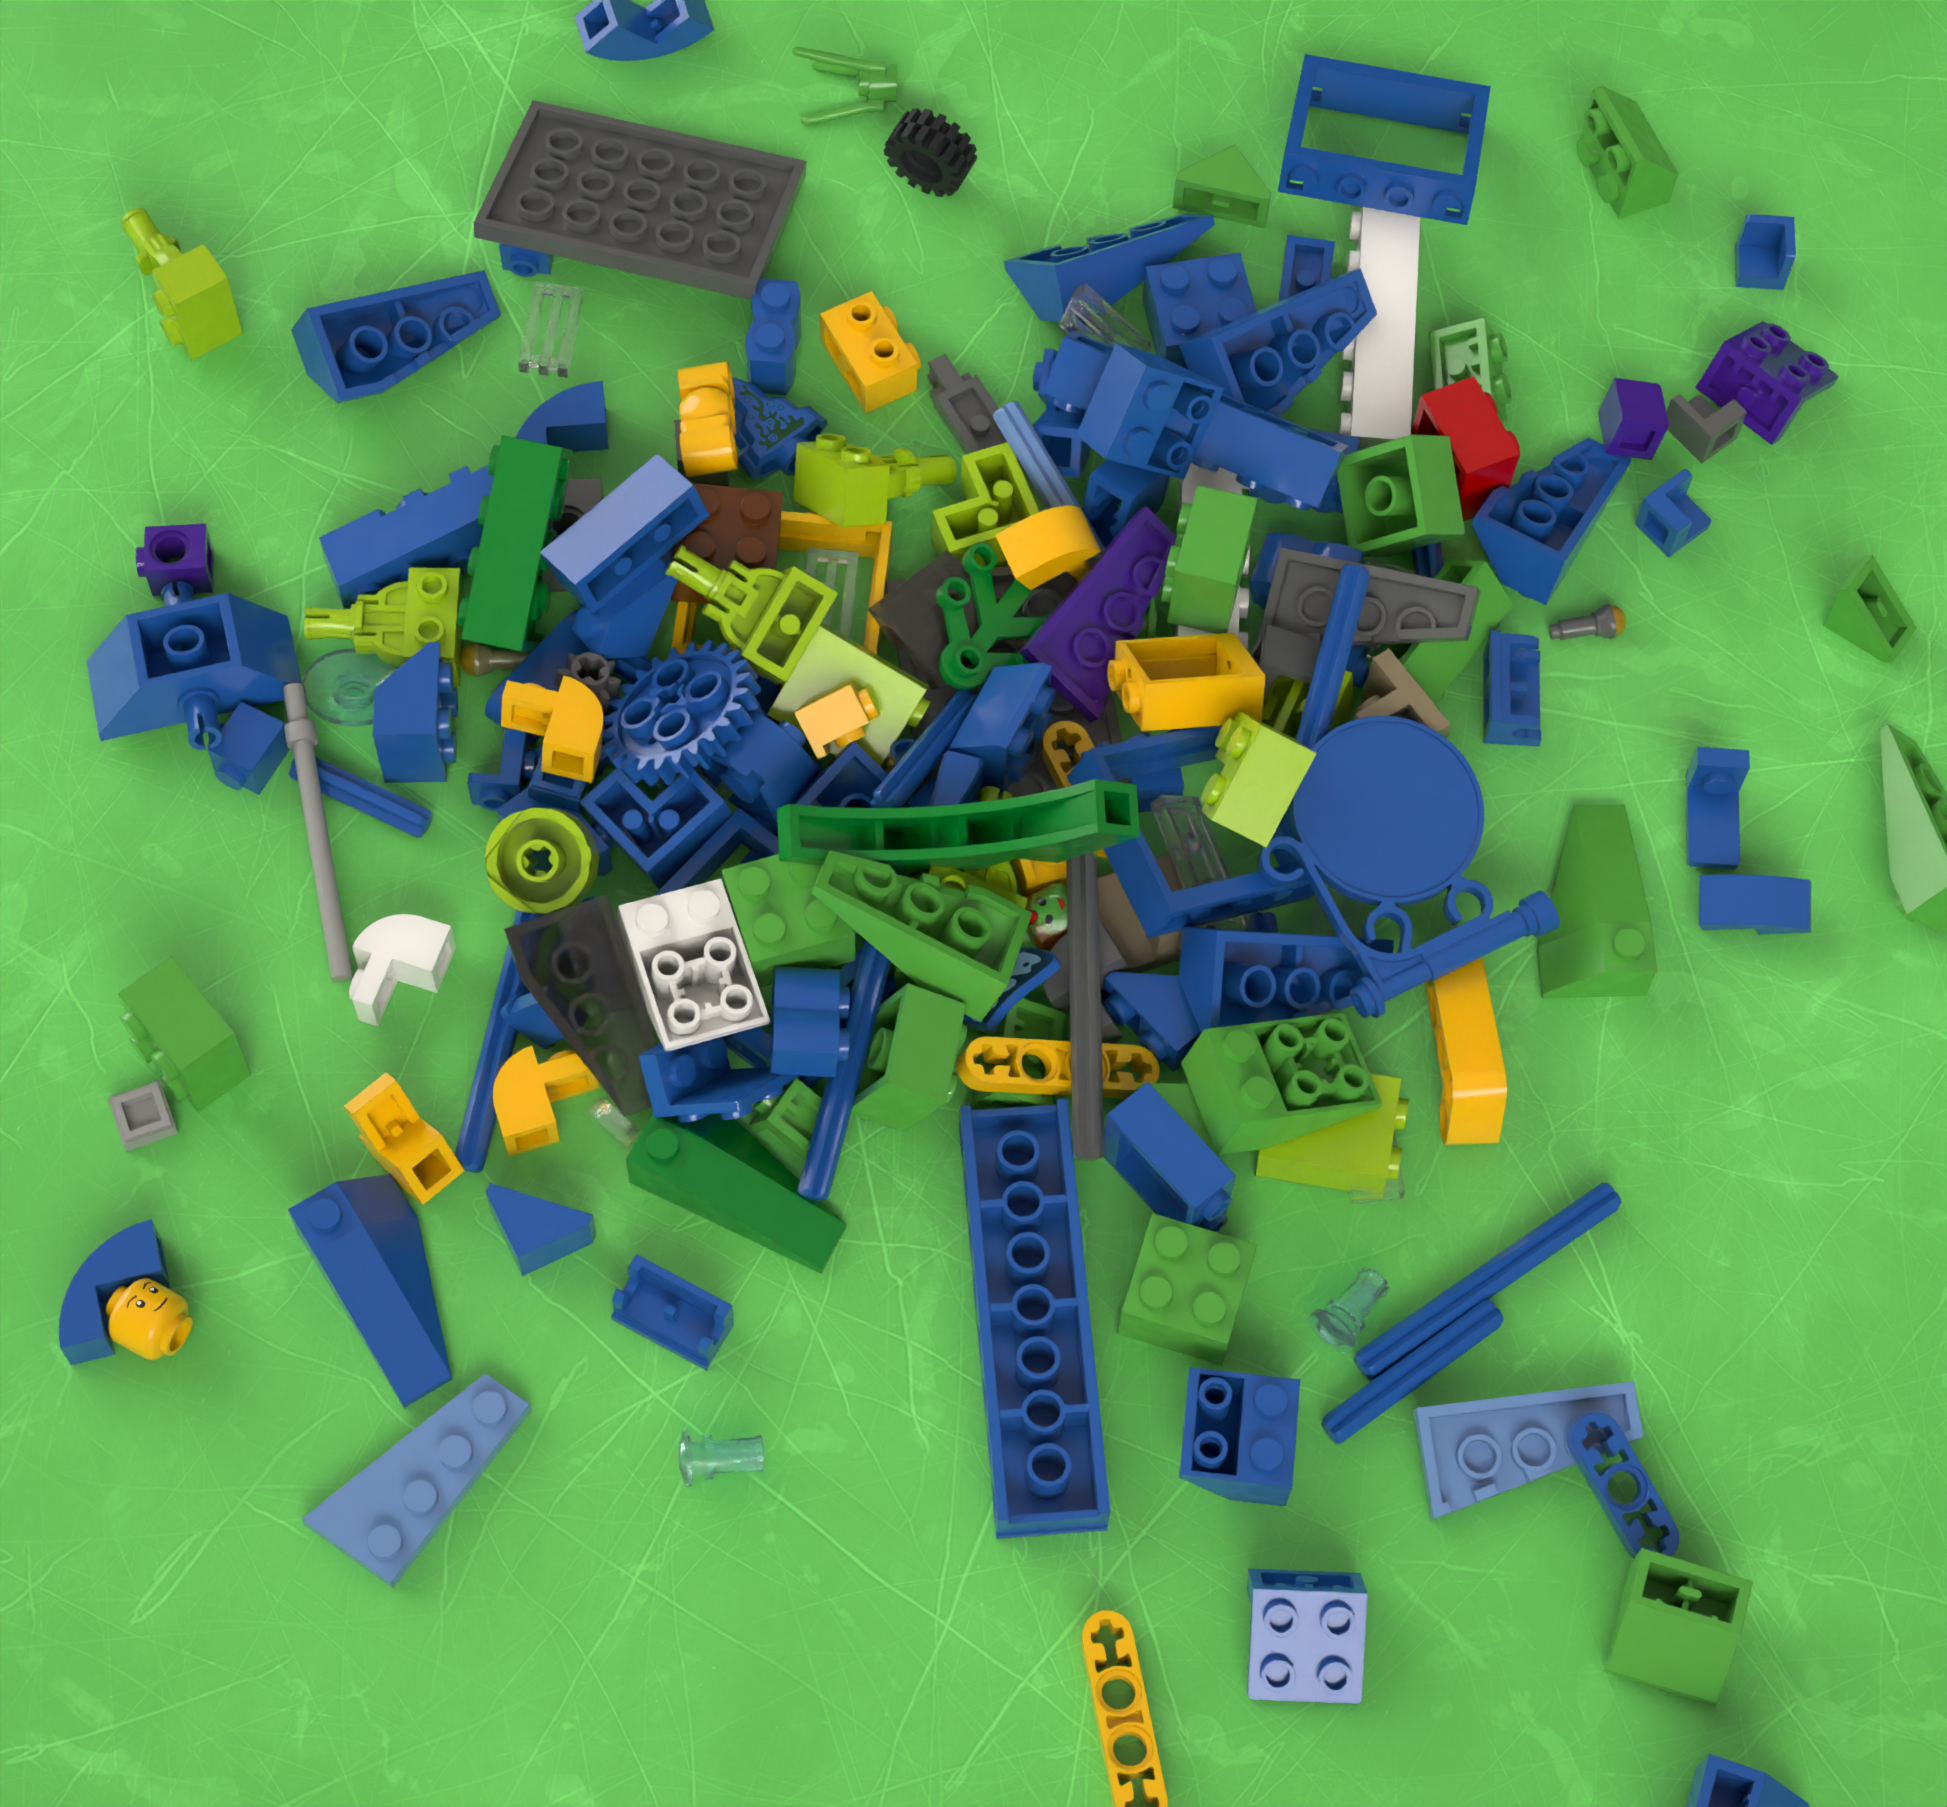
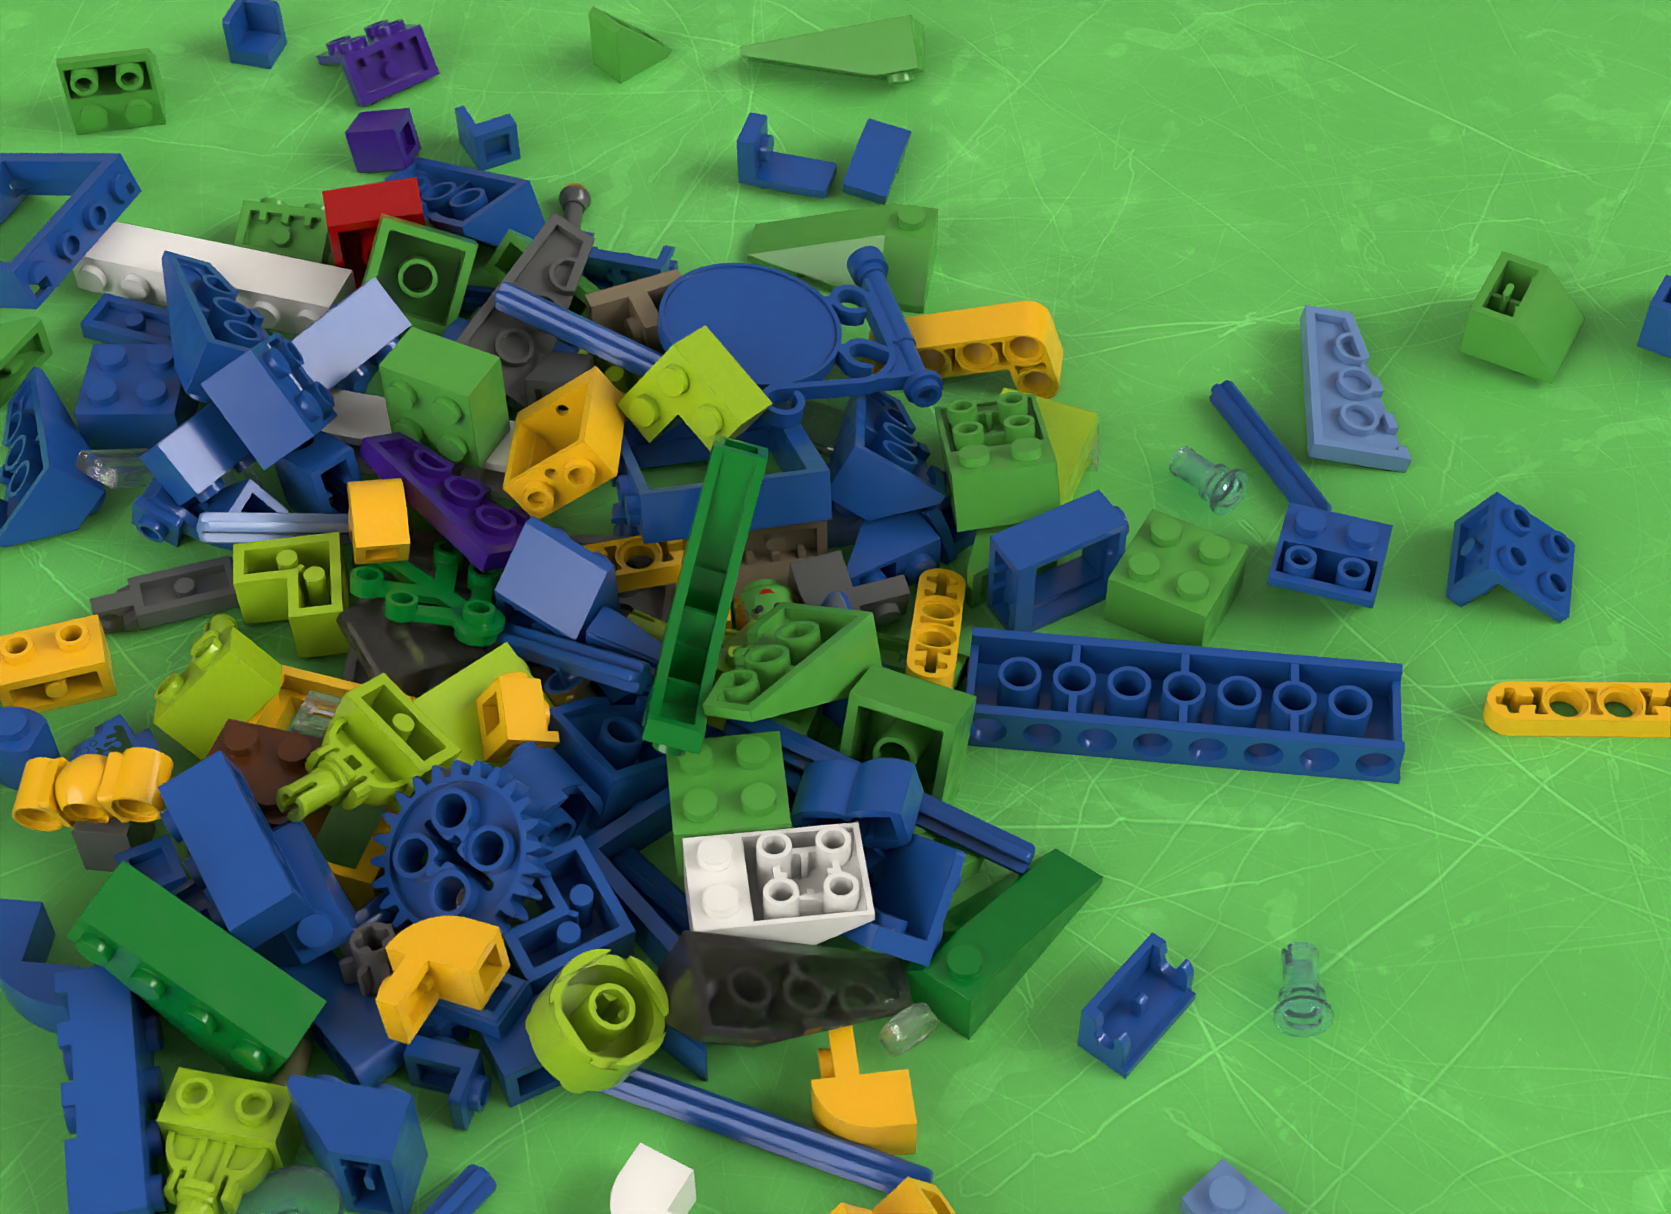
camera: 75 degrees left, 15 degrees down
blue slope [486,1183,596,1276] -> none
blue tile [500,983,586,1049] -> none
dark grey axle [1066,852,1104,1161] -> none
blue axle [1354,1183,1621,1379] -> none
blue beam [1566,1412,1679,1558] -> none
dark grey panel [1666,394,1747,463] -> none

